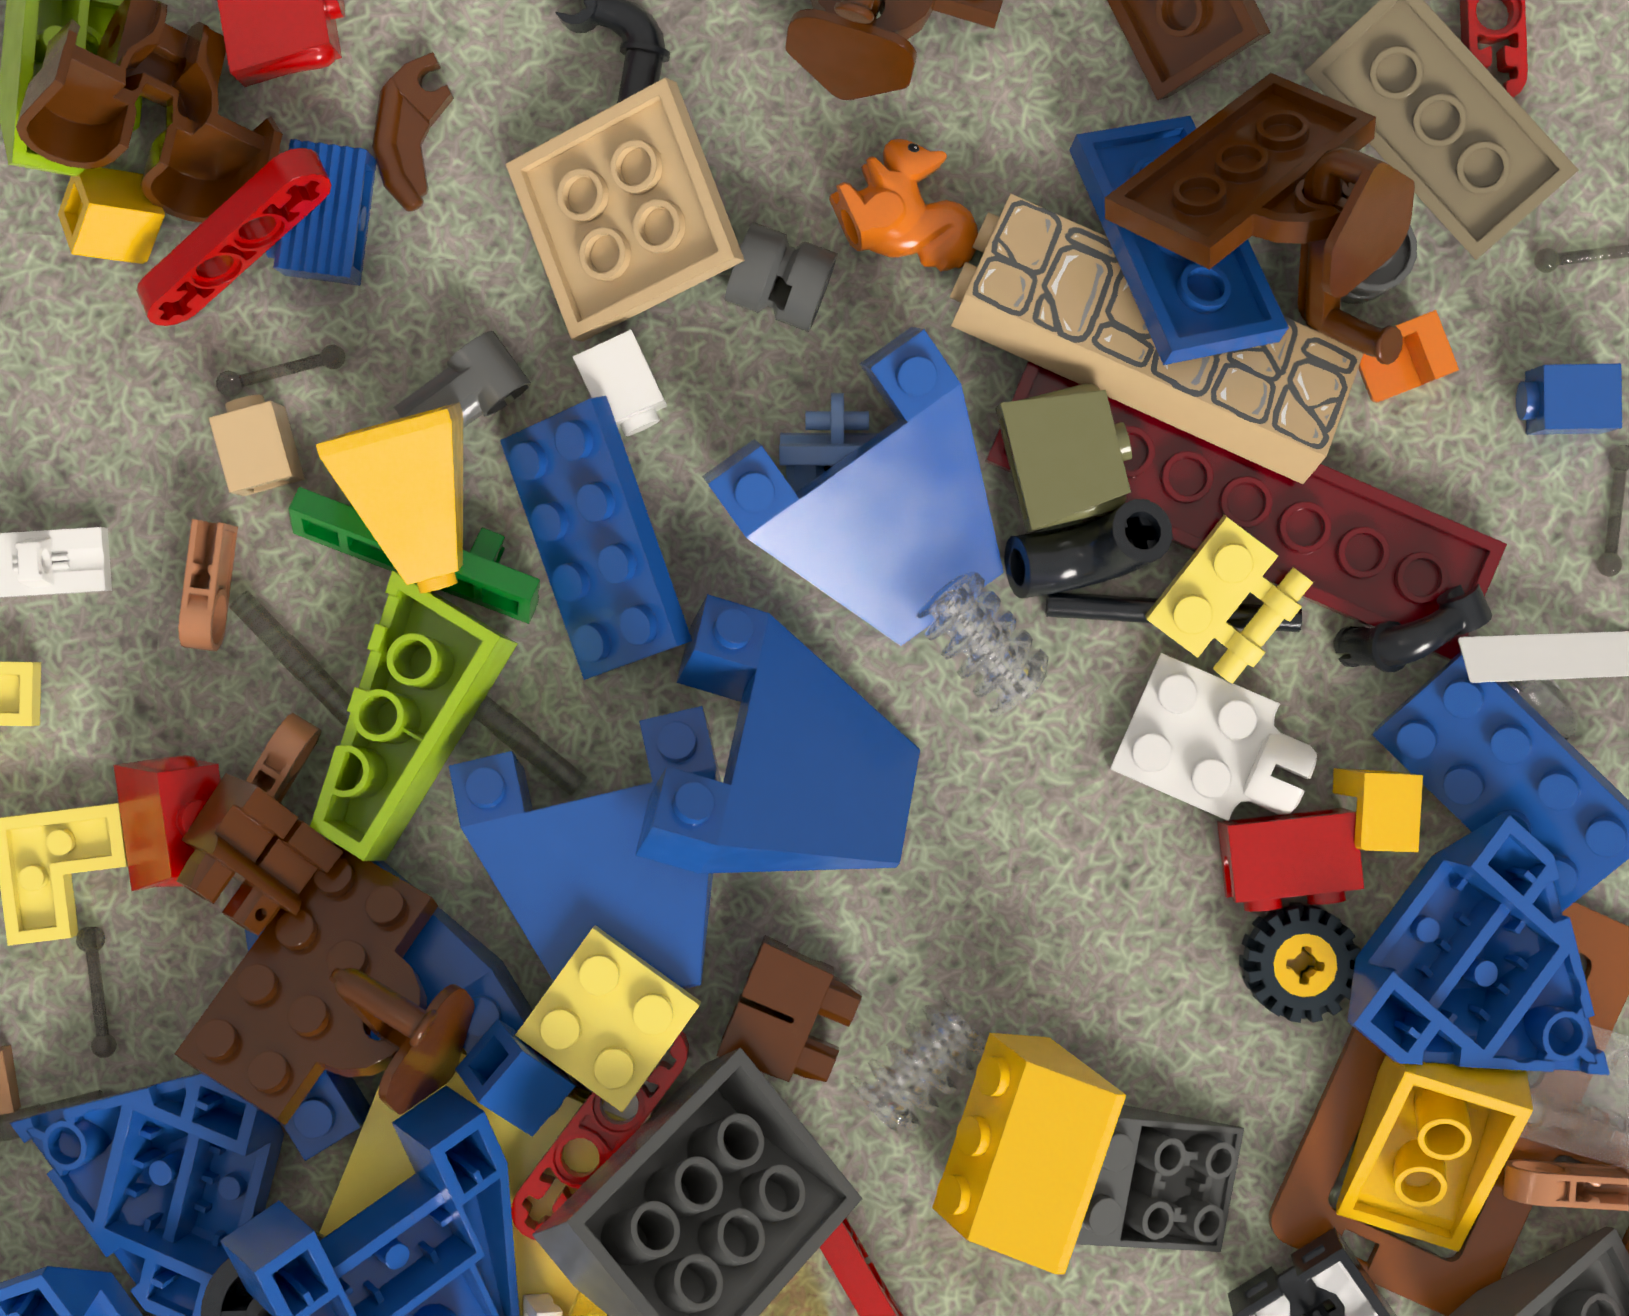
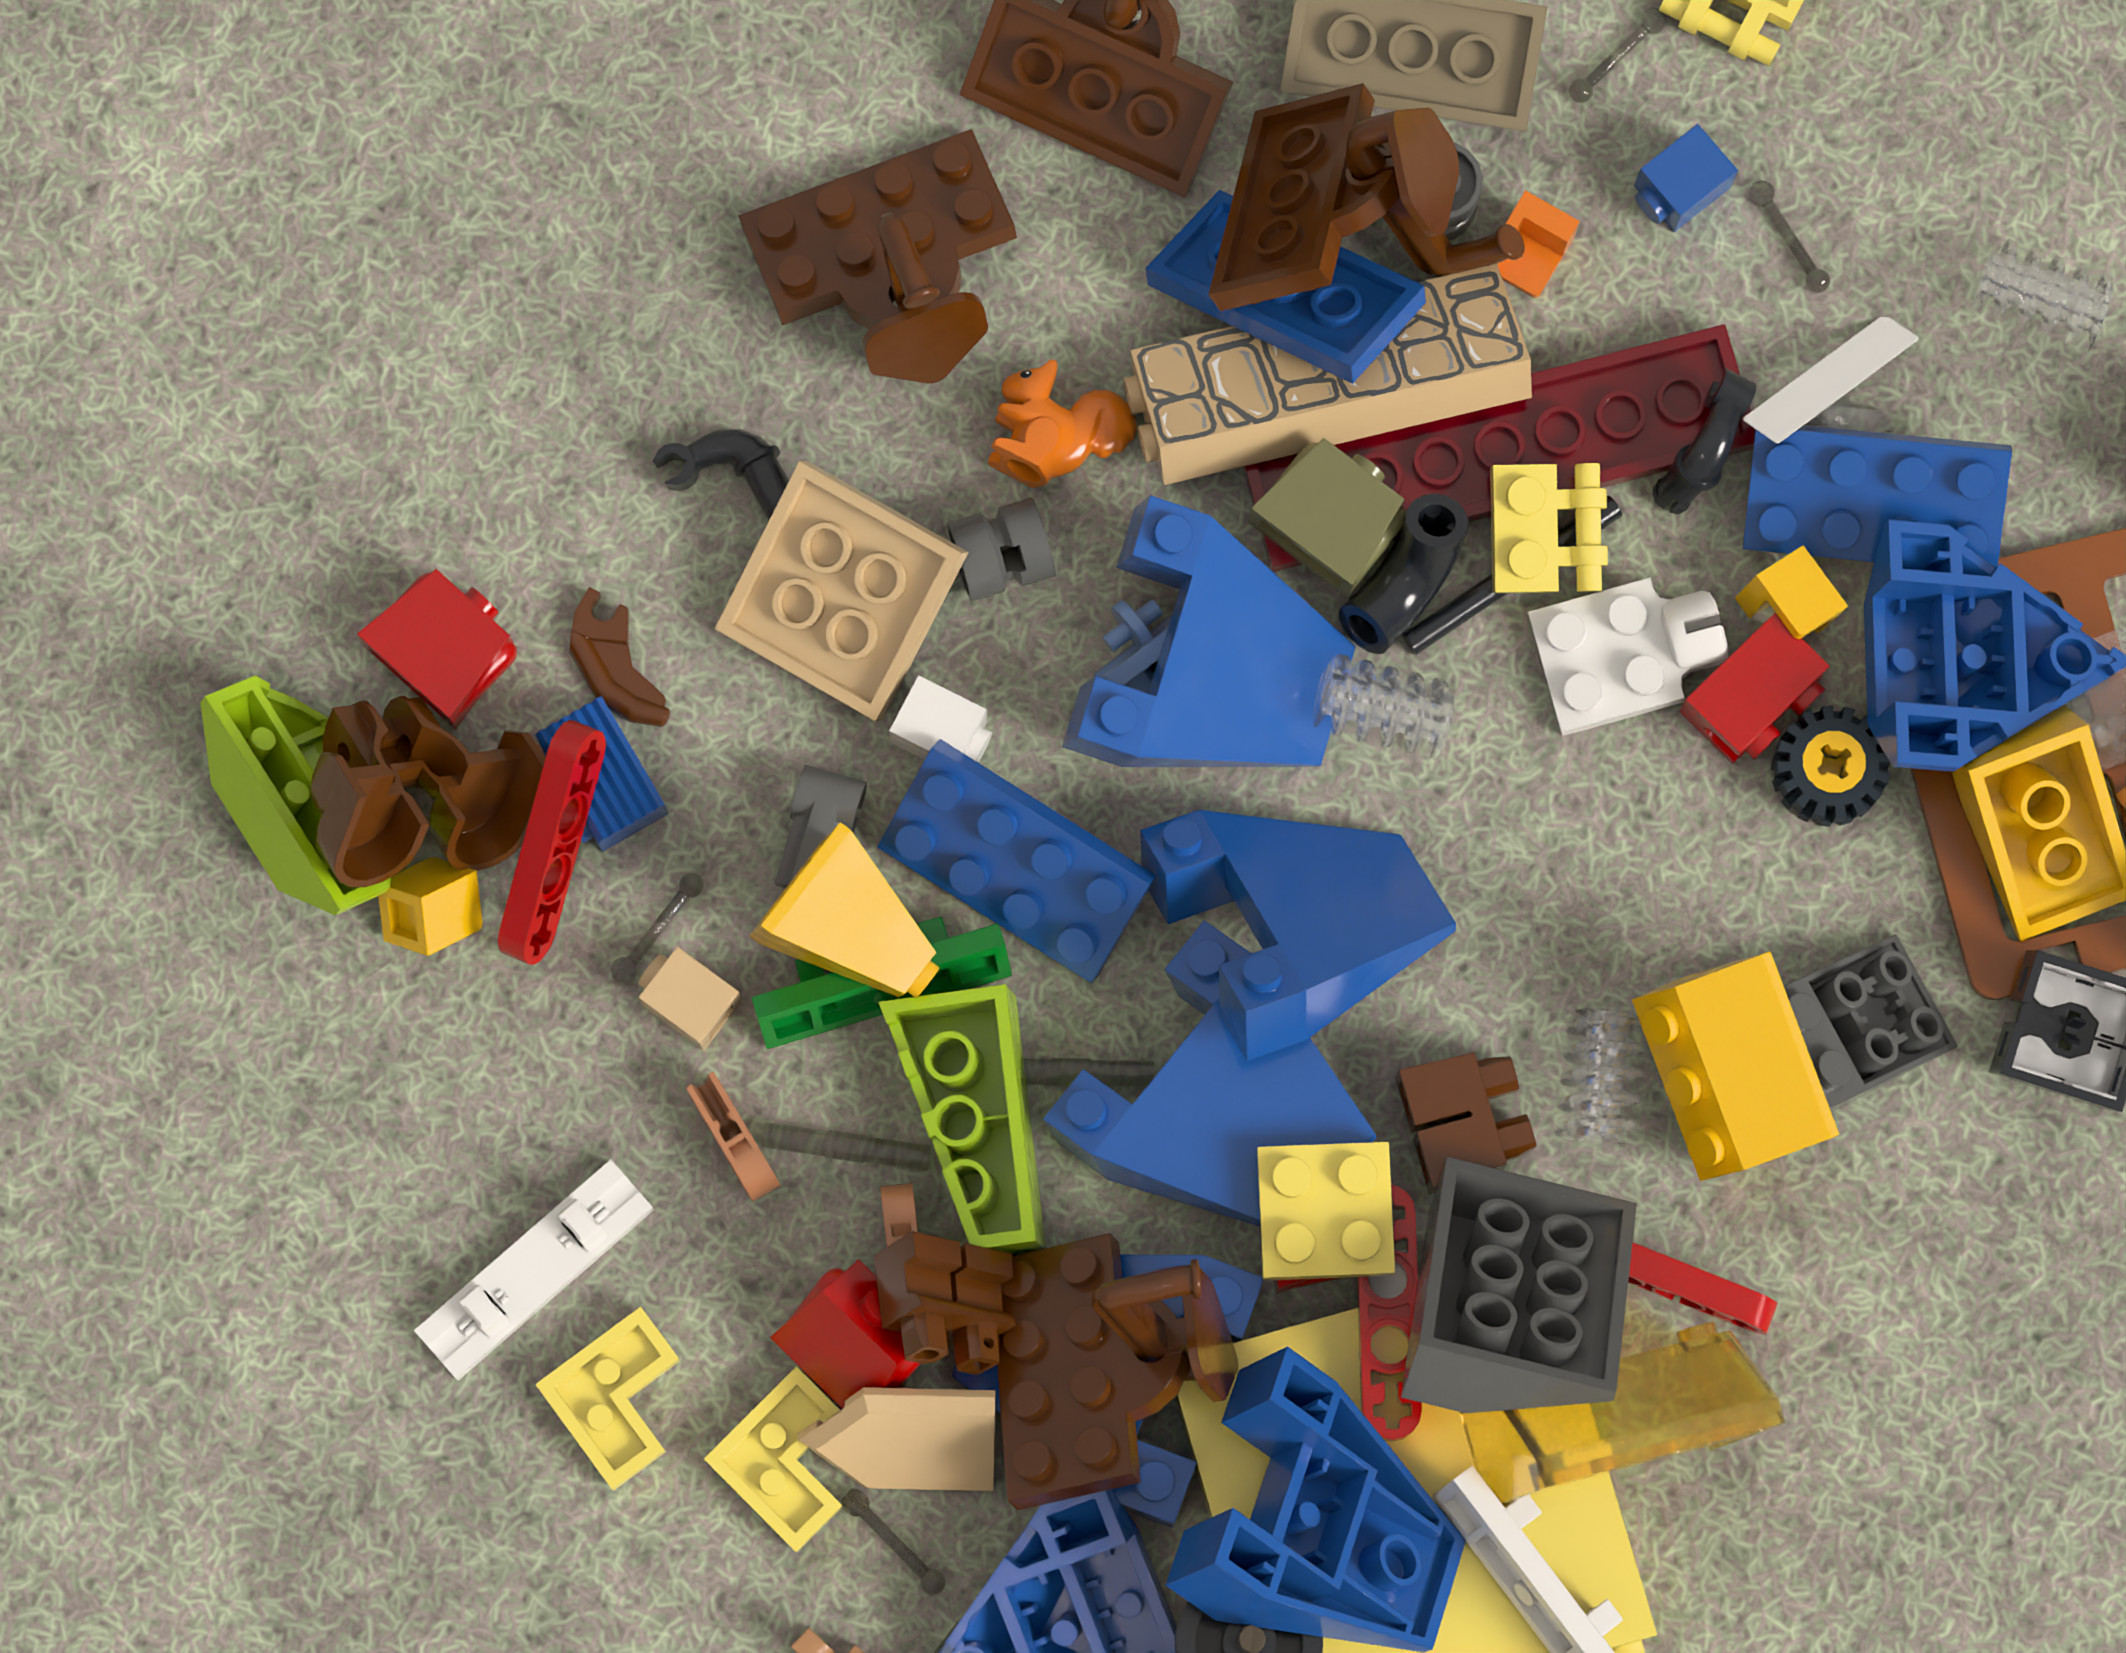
camera: 40 degrees left, 10 degrees down
blue brick [455,1019,575,1137] -> none
none -> tan tile [798,1387,995,1491]

